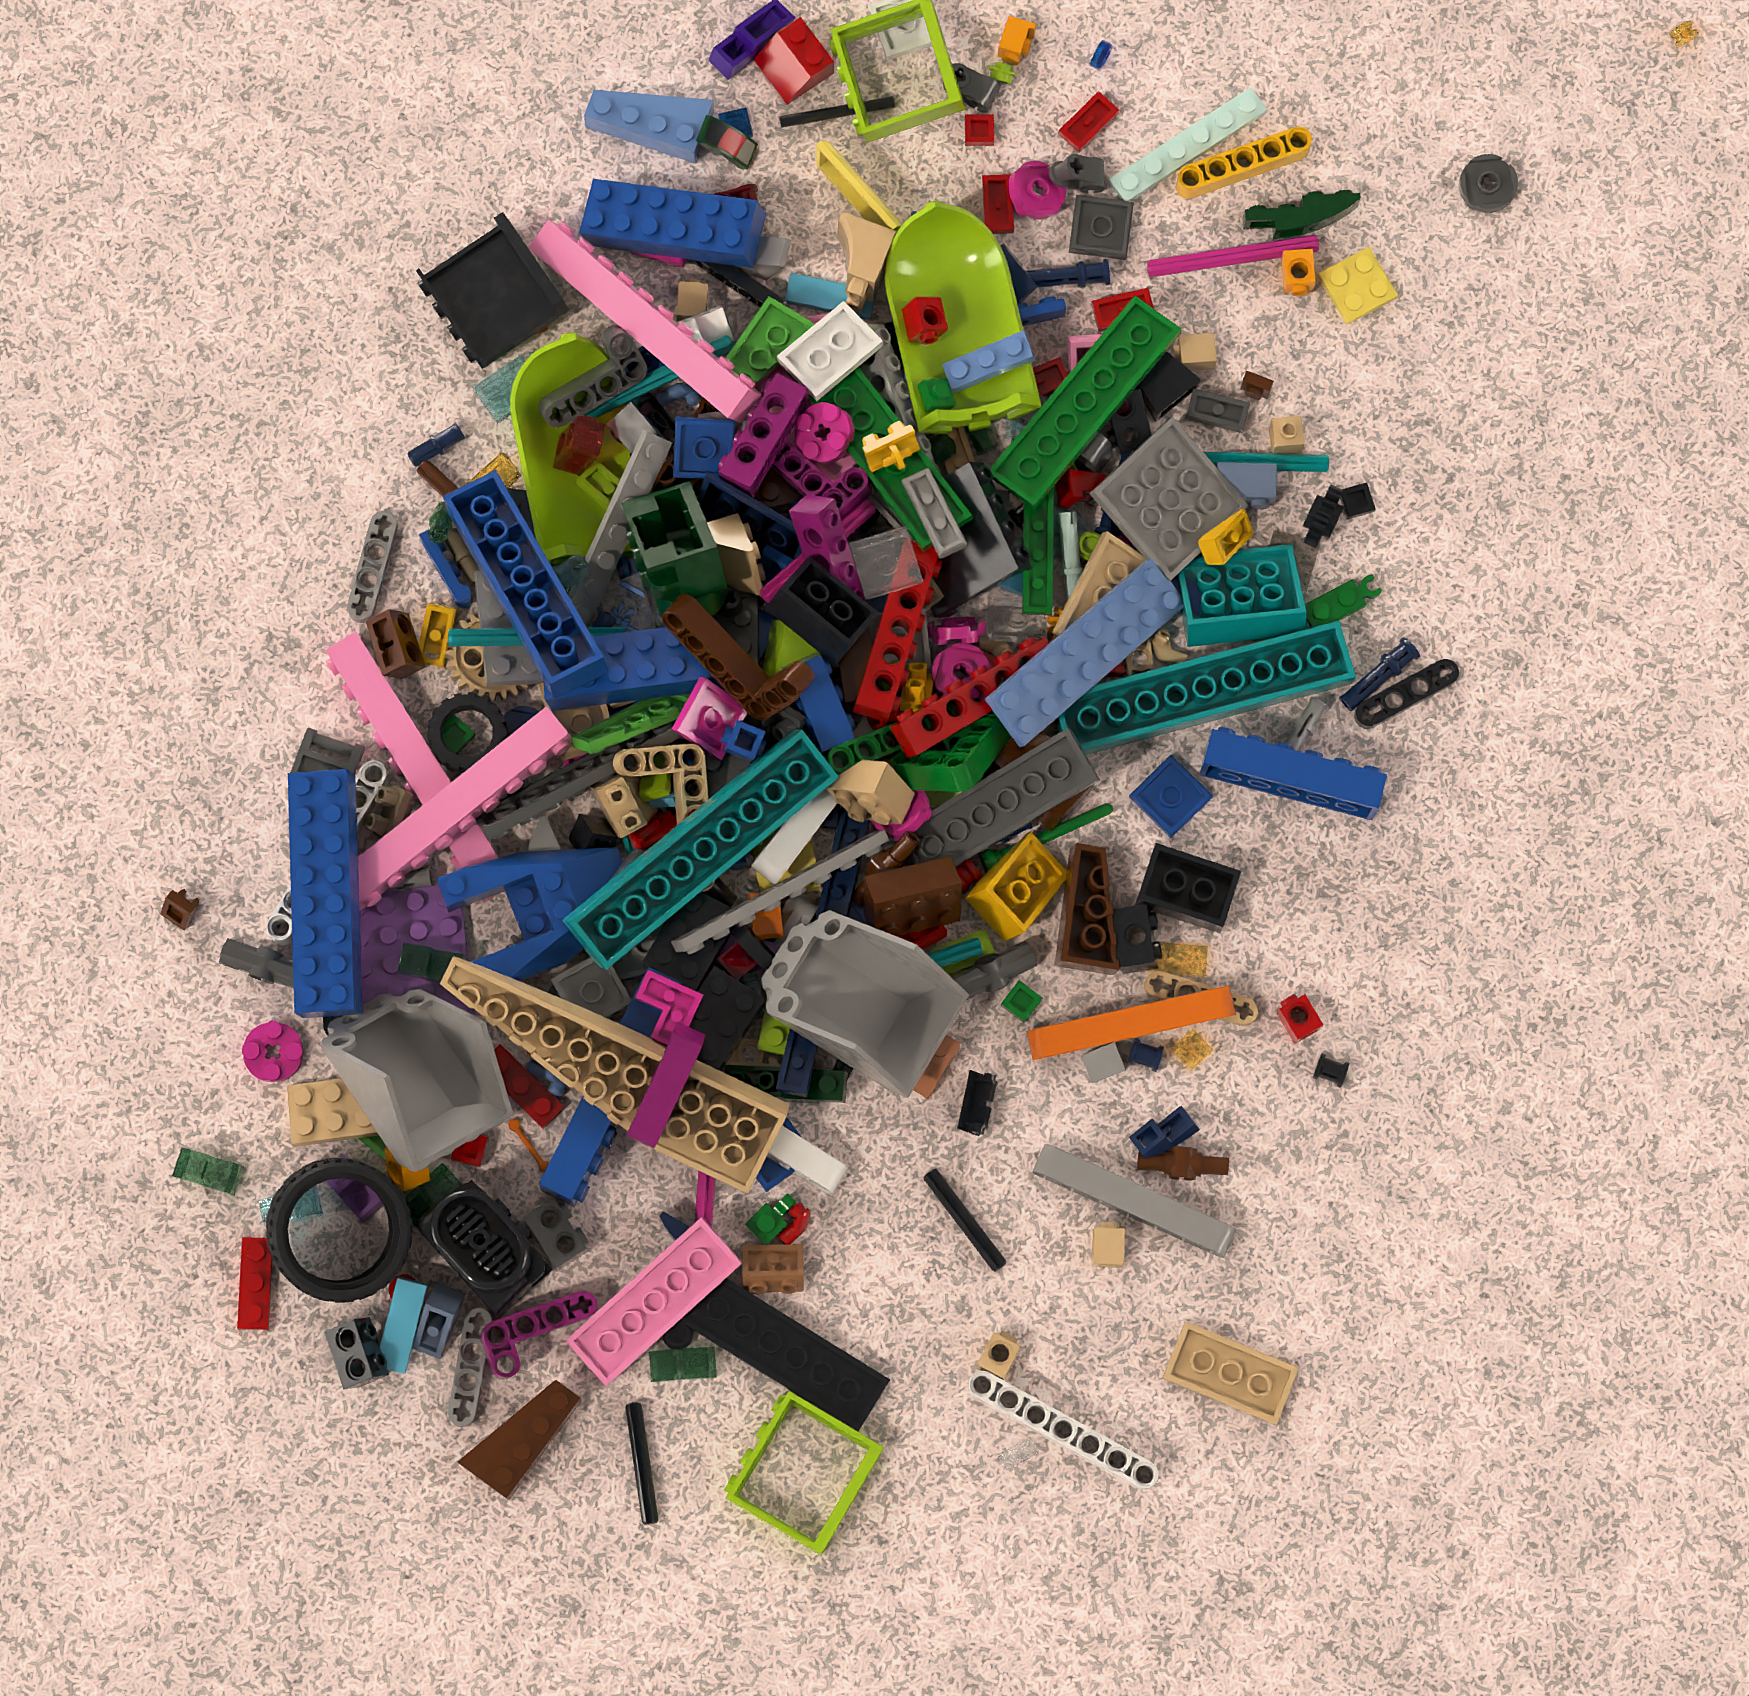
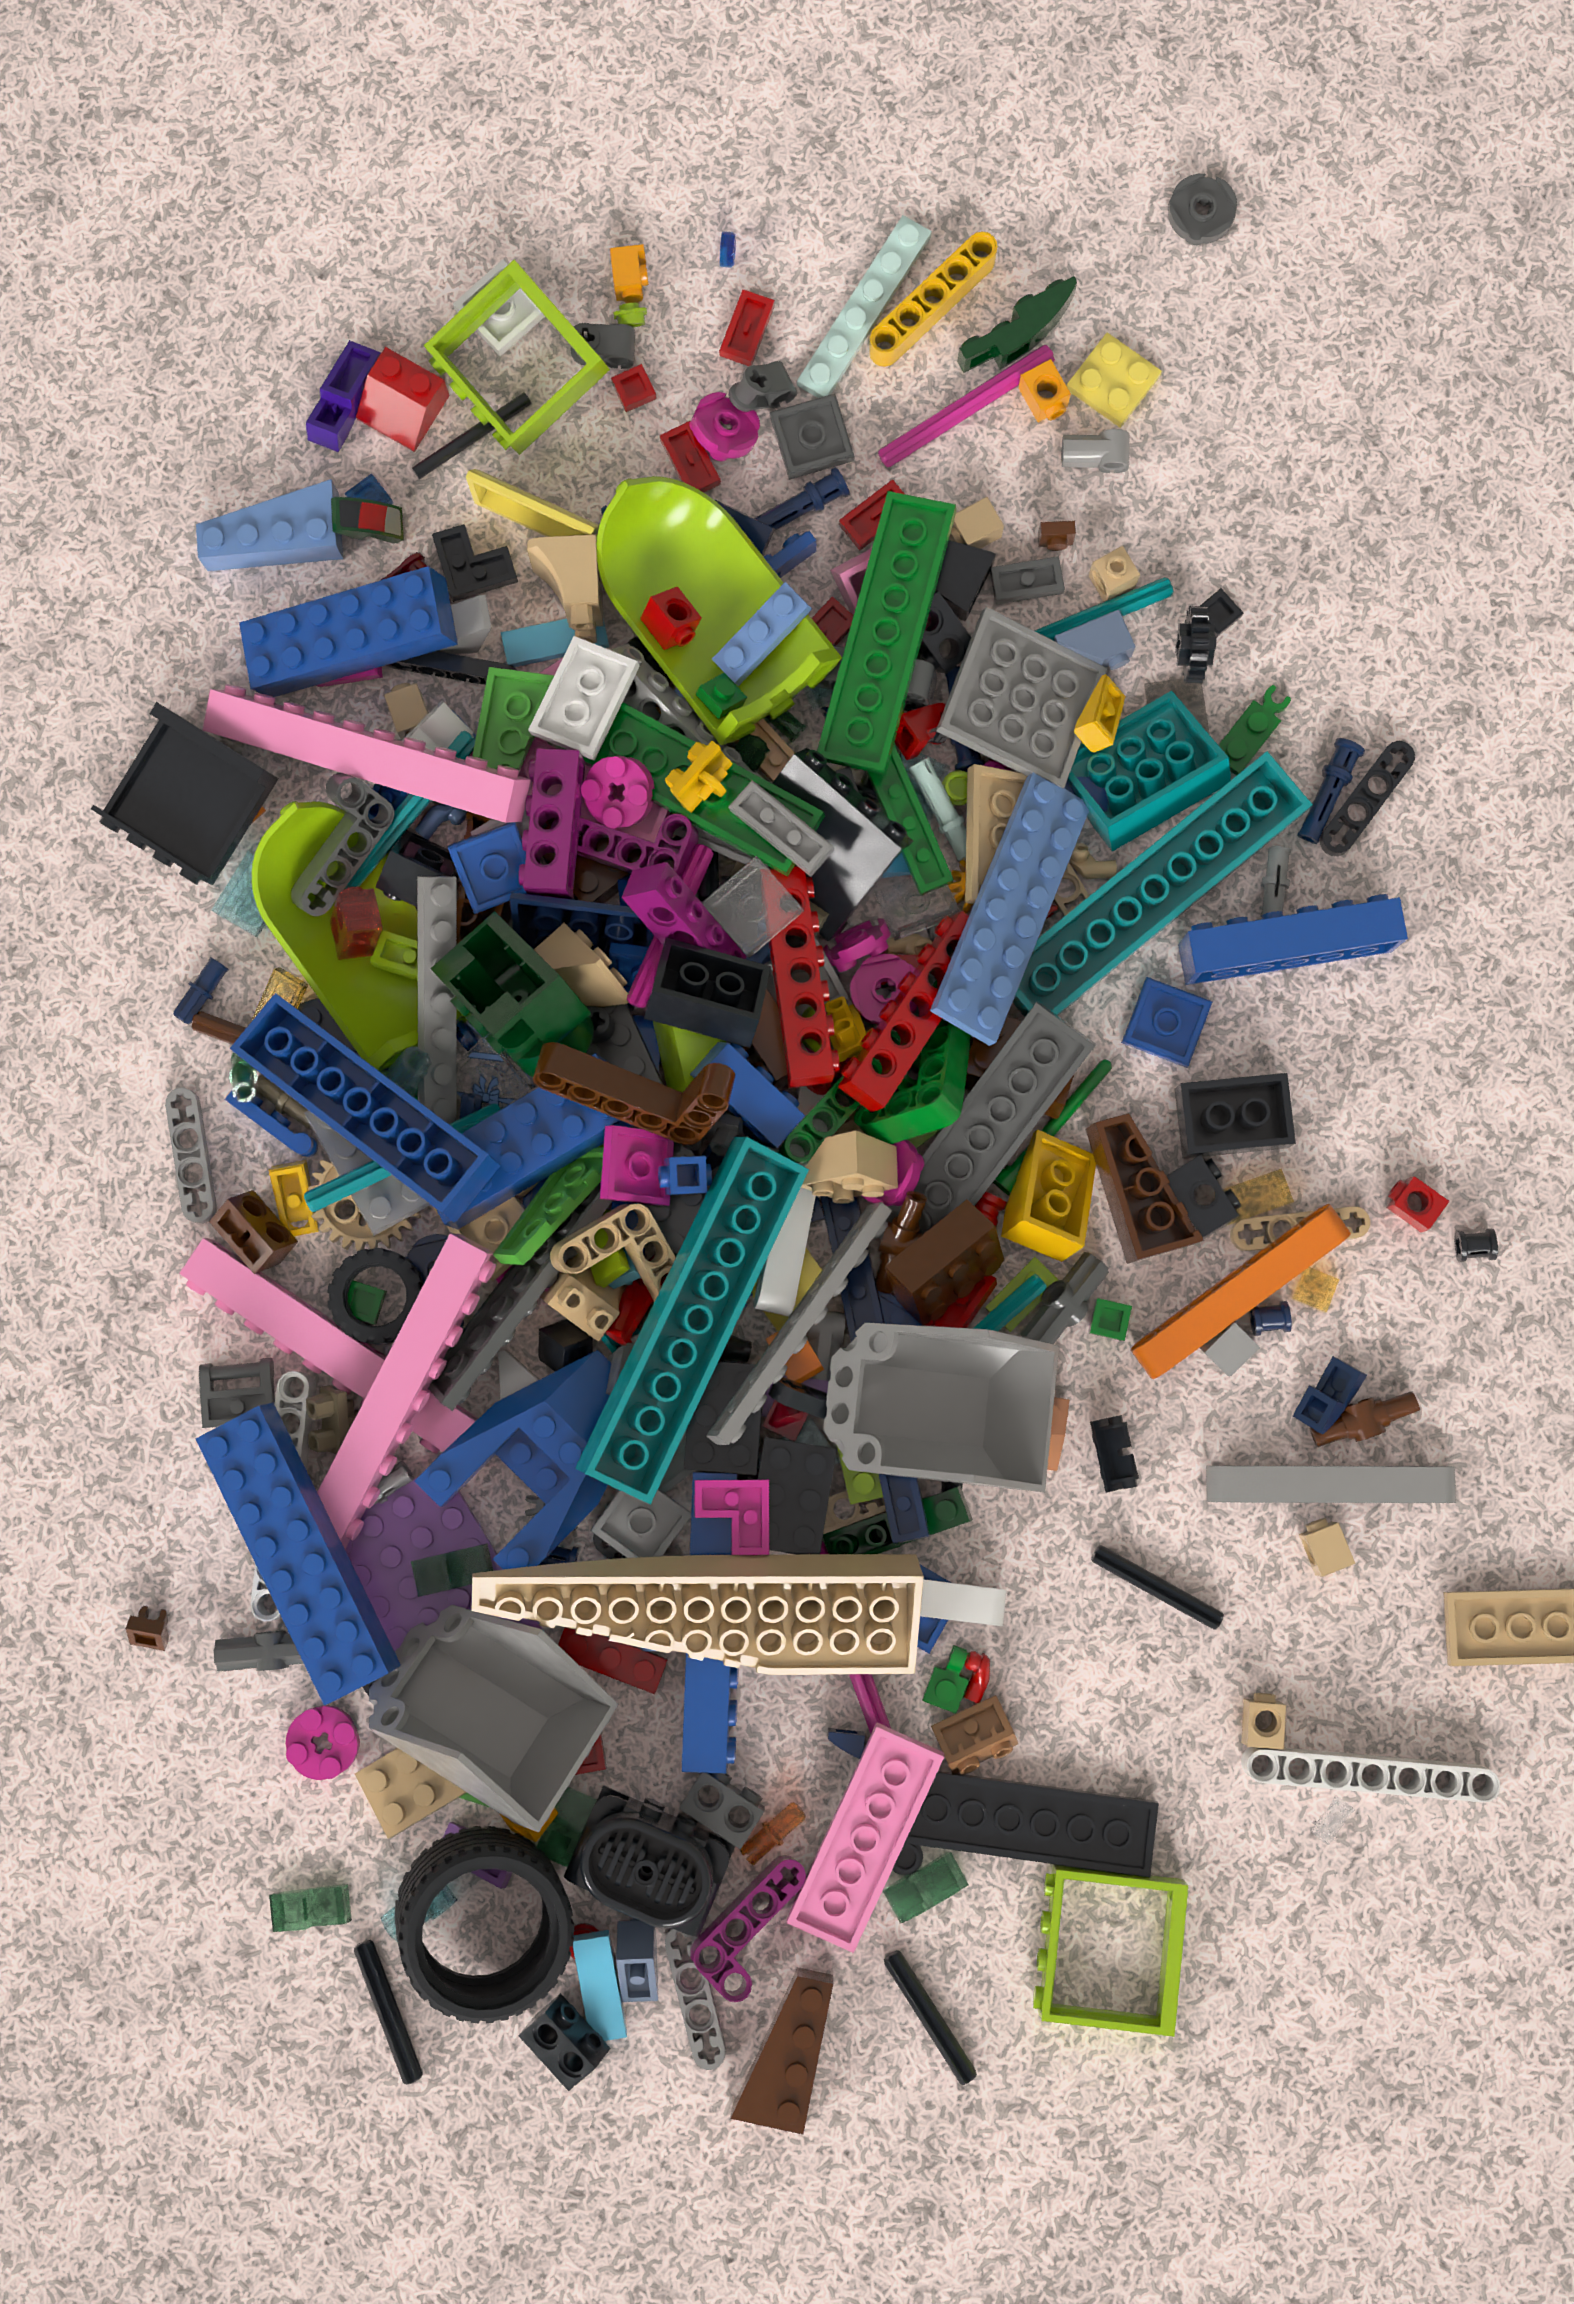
camera: 15 degrees left, 5 degrees up
red plate [237,1237,273,1331] -> none
orange hinge [508,1119,549,1172] -> none
magenta beam [626,1022,705,1148] -> none
none -> black axle [354,1940,423,2085]
none -> black plate [432,524,518,602]
none -> clear orange axle [739,1802,806,1866]
none -> light grey piece [1061,429,1130,473]

